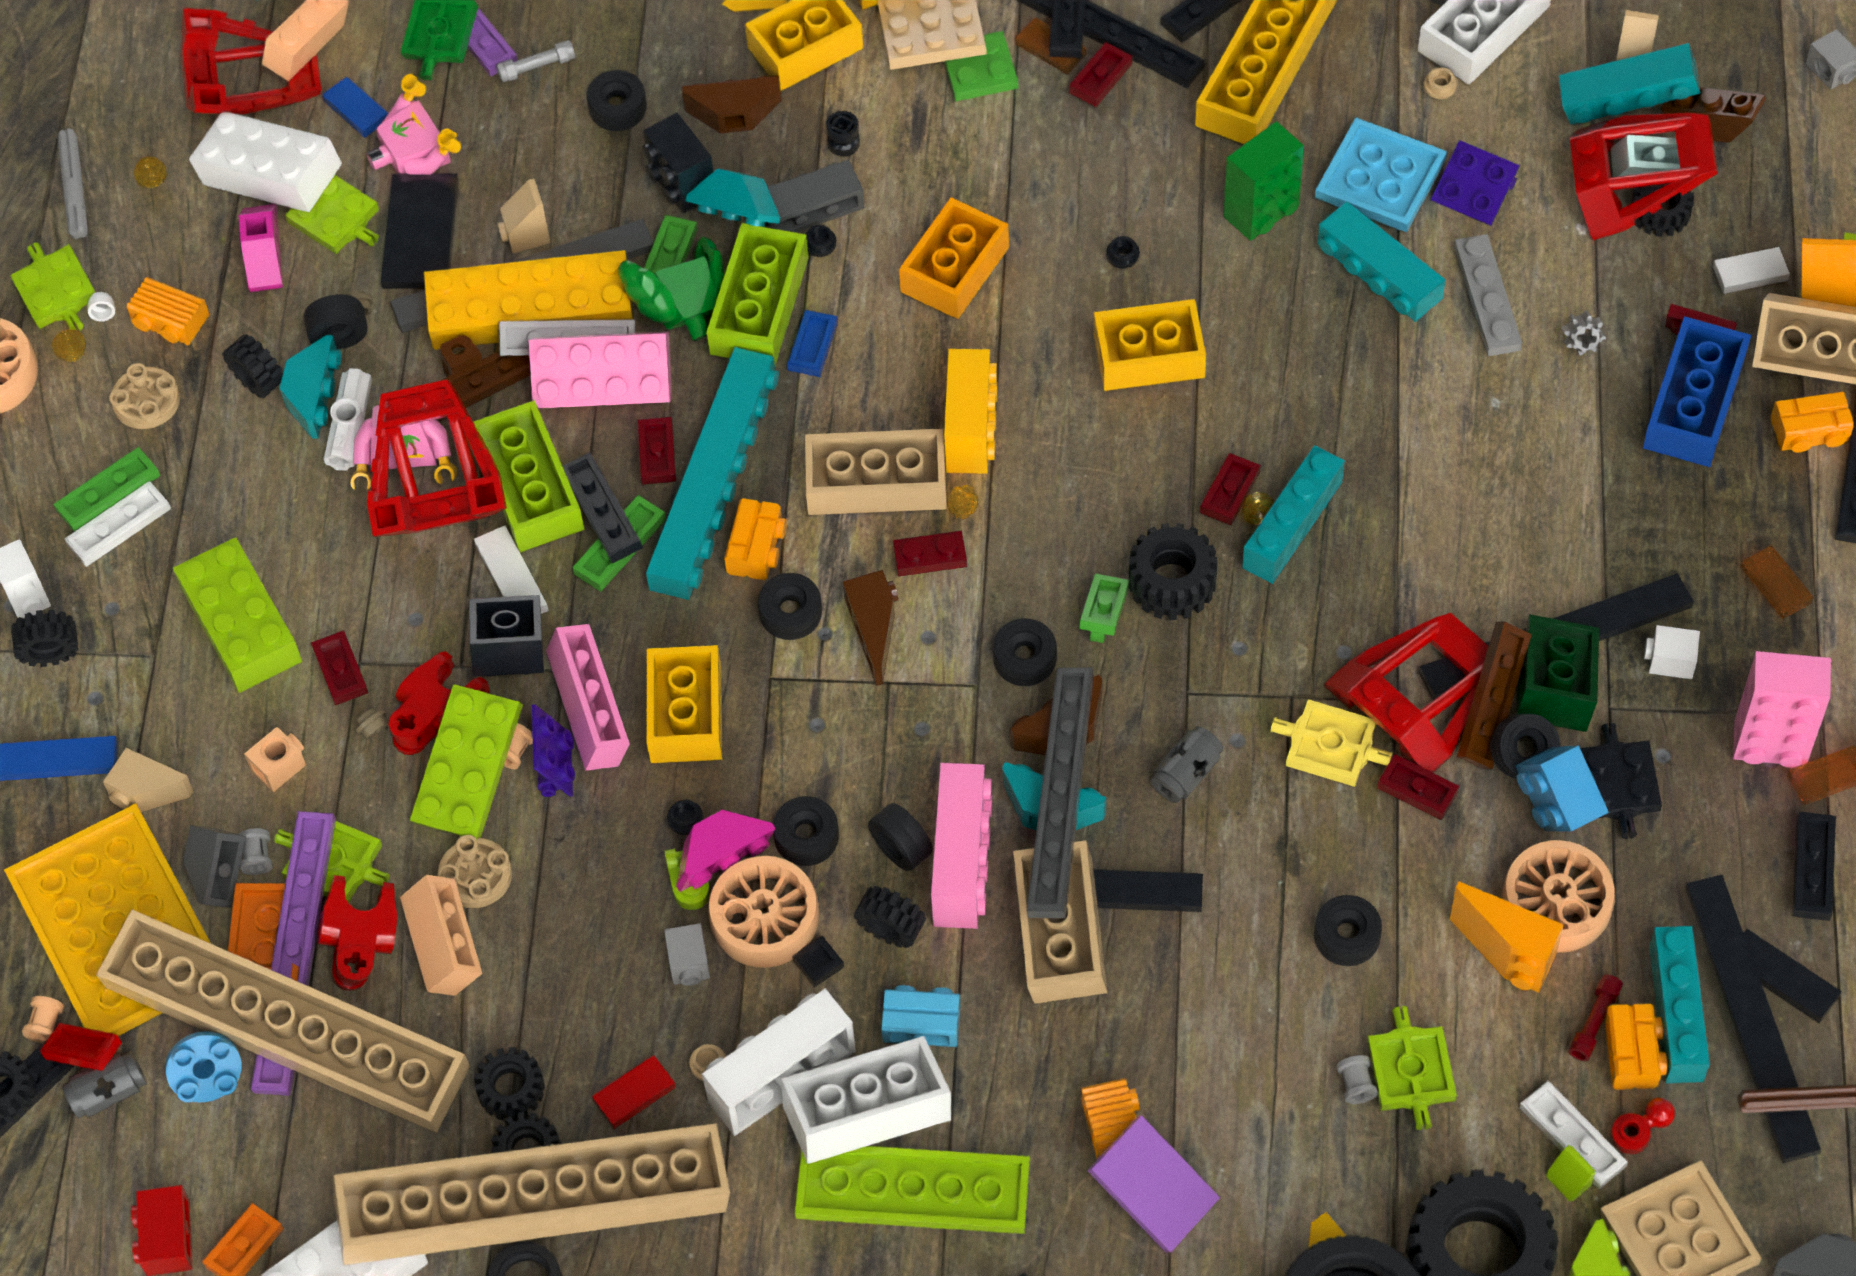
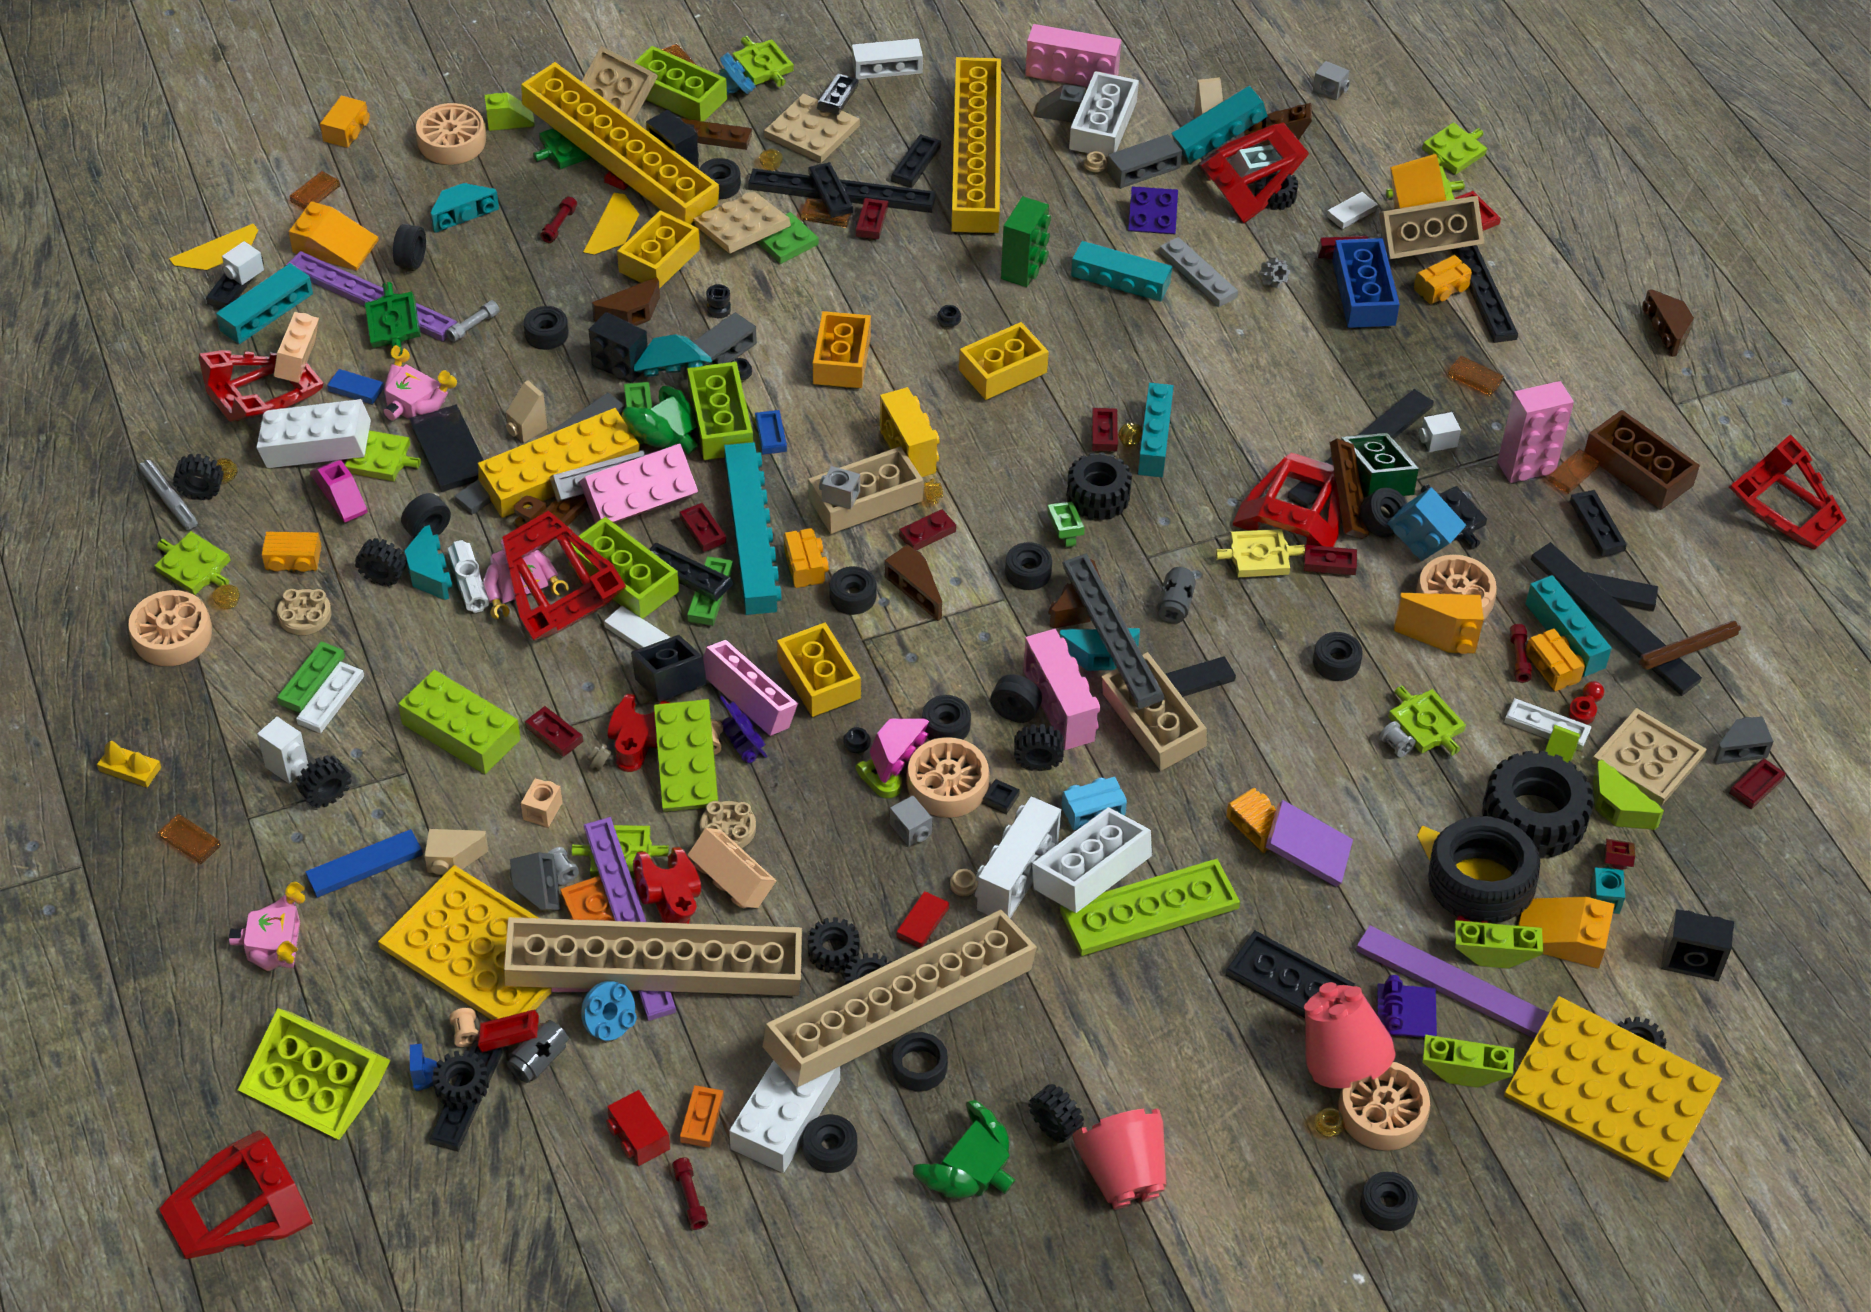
camera: 30 degrees left, 10 degrees down
white hinge [87,292,115,321] -> none
medium azure plate [1315,118,1447,233] -> none
none -> black tyre [173,454,224,500]
none -> light grey brick [819,466,860,509]
none -> dark grey brick [1106,134,1182,189]

